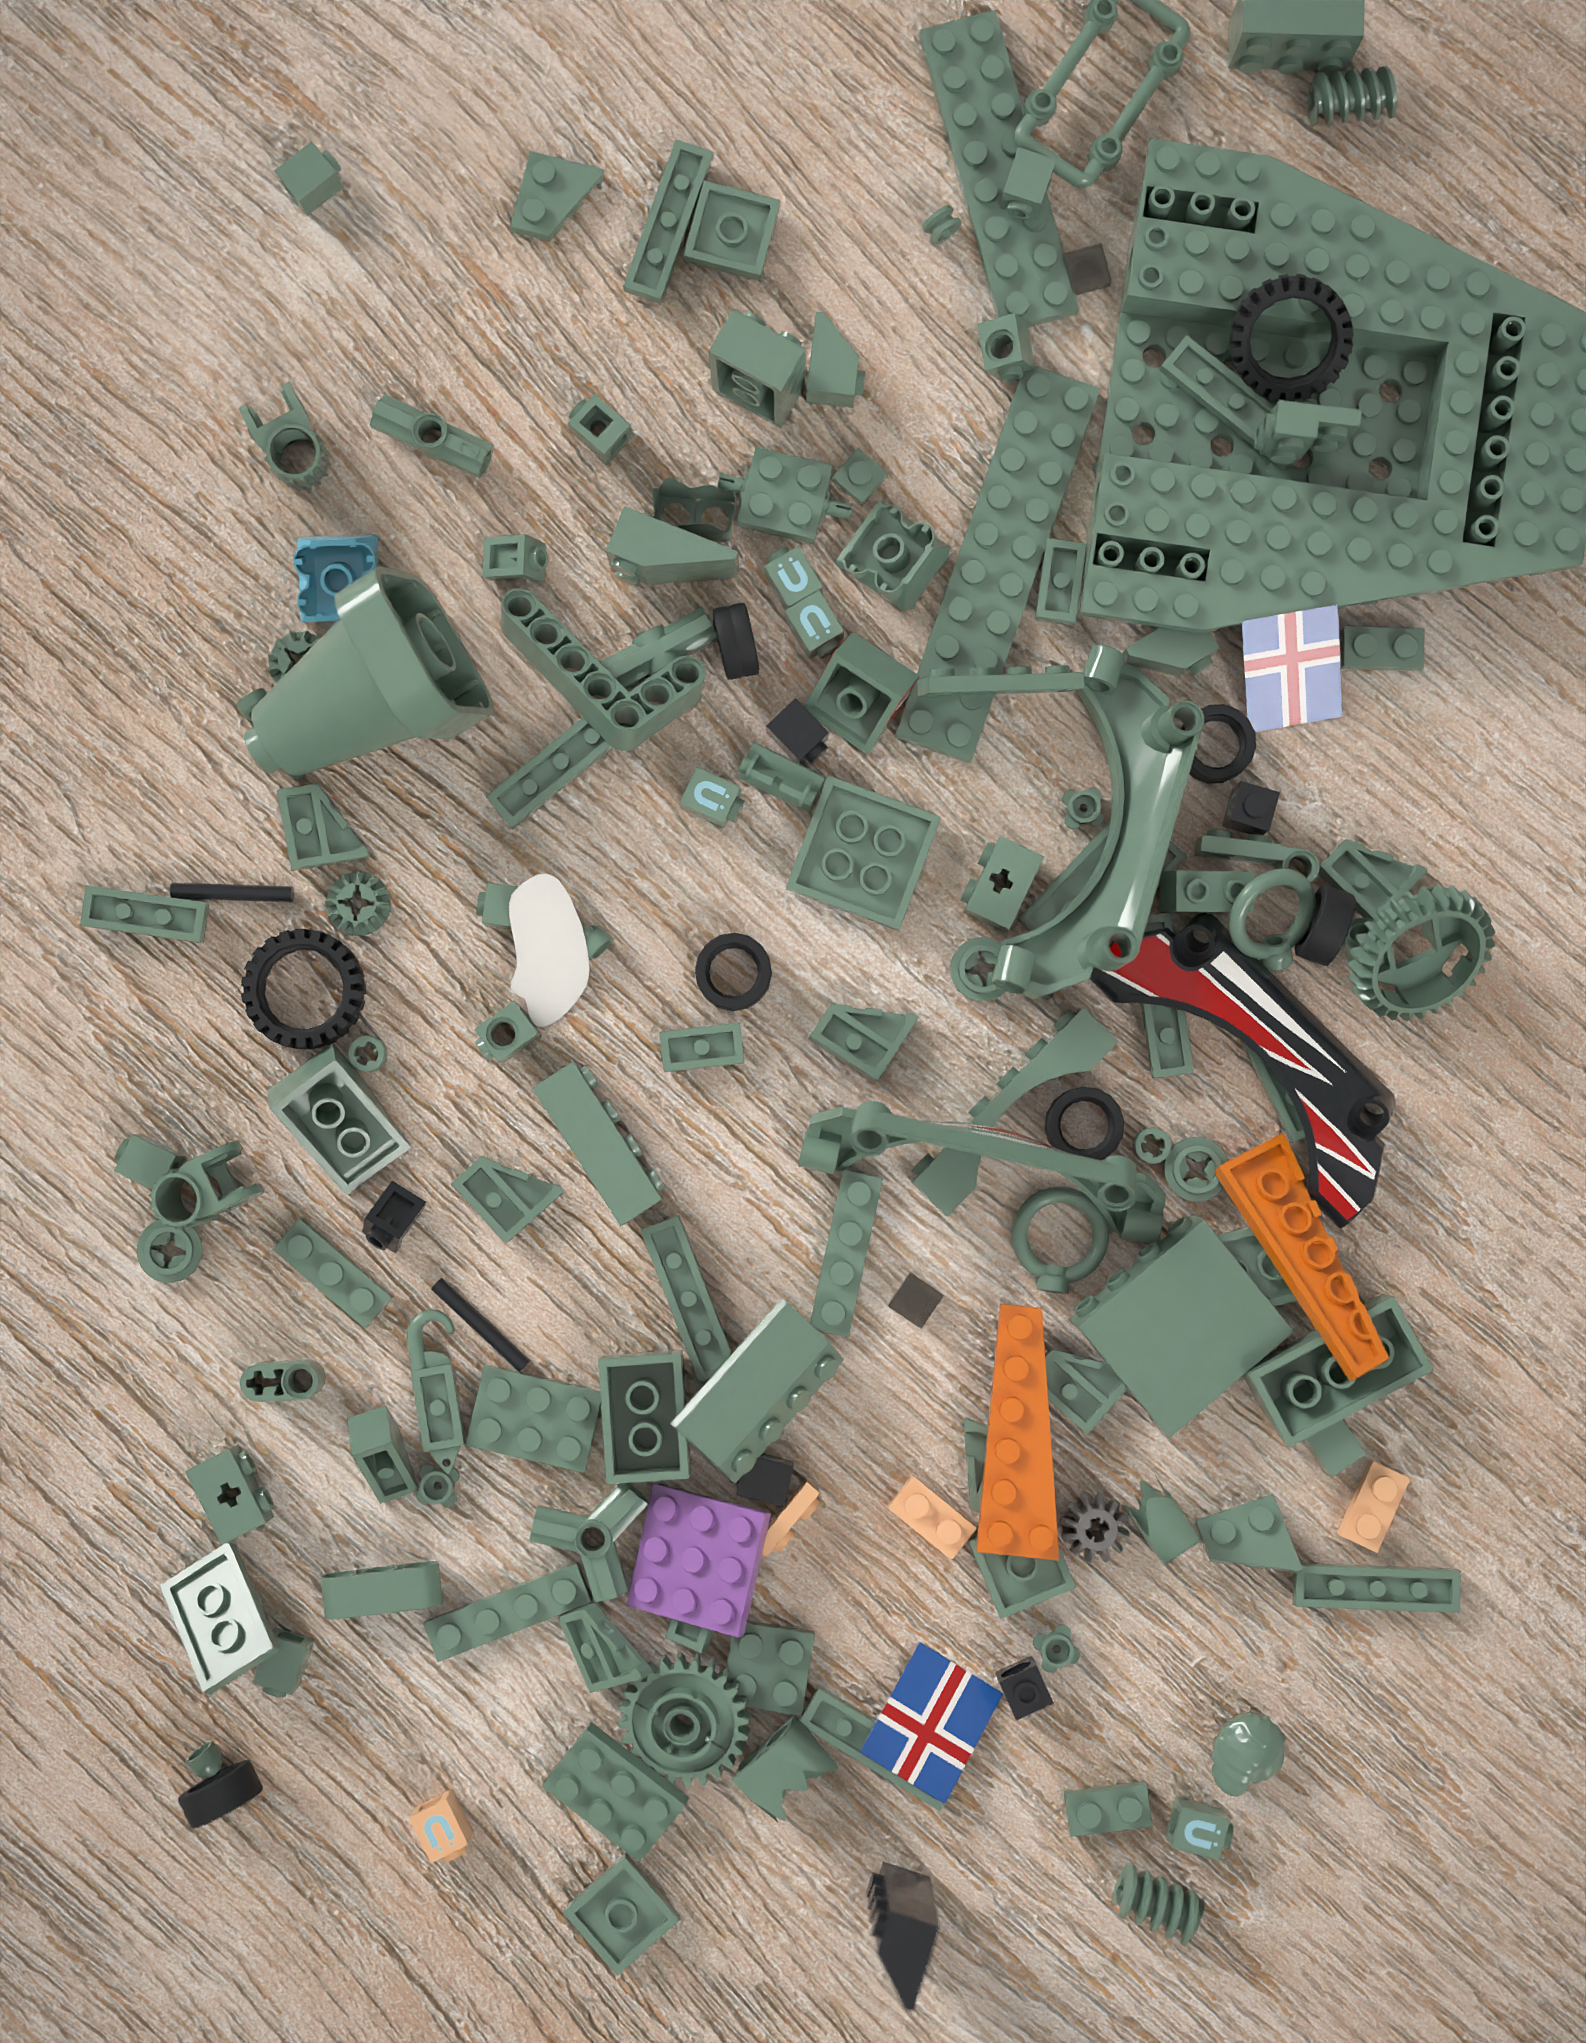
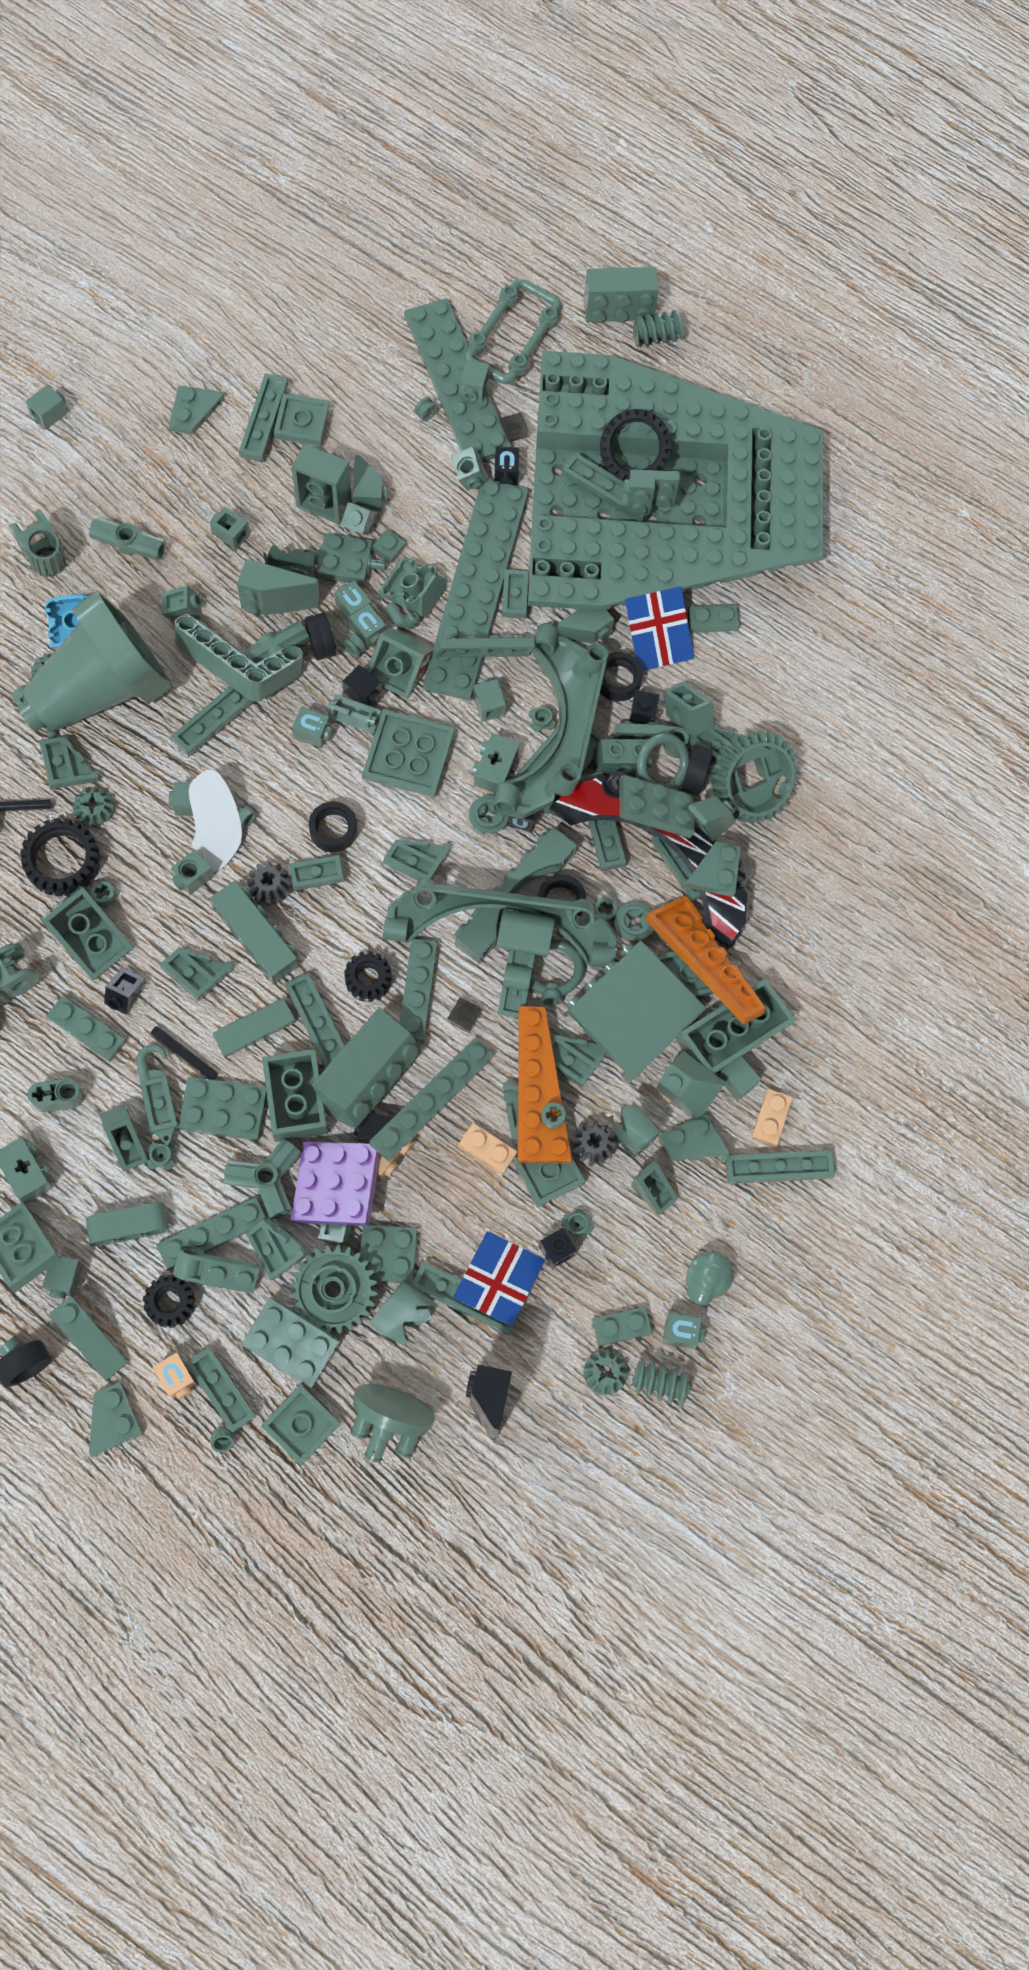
camera: 10 degrees left, 15 degrees down
none -> sand green slope [49,1296,128,1382]
none -> sand green wing [89,1382,143,1458]
none -> black tyre [143,1275,195,1328]
none -> sand green plate [173,1245,260,1294]
none -> sand green plate [186,1347,256,1434]
none -> sand green hinge [210,1427,234,1452]
none -> sand green tile [213,998,296,1058]
none -> flat silver gear [247,861,291,906]
none -> sand green brick [340,502,377,535]
none -> sand green bush [342,633,366,658]
none -> black tyre [344,951,392,1002]
none -> sand green piece [350,1384,435,1463]
none -> sand green plate [369,1038,494,1162]
none -> sand green arm [385,603,420,629]
none -> sand green brick [473,679,506,722]
none -> black brick [494,447,519,486]
none -> sand green plate [496,909,555,1018]
none -> sand green bush [541,1102,566,1129]
none -> sand green gear [583,1350,628,1395]
none -> sand green plate [619,775,695,838]
none -> sand green slope [631,1161,678,1216]
none -> sand green slope [656,1051,726,1119]
none -> sand green brick [664,682,714,736]
none -> sand green wing [685,841,741,897]
none -> sand green slope [688,796,736,841]

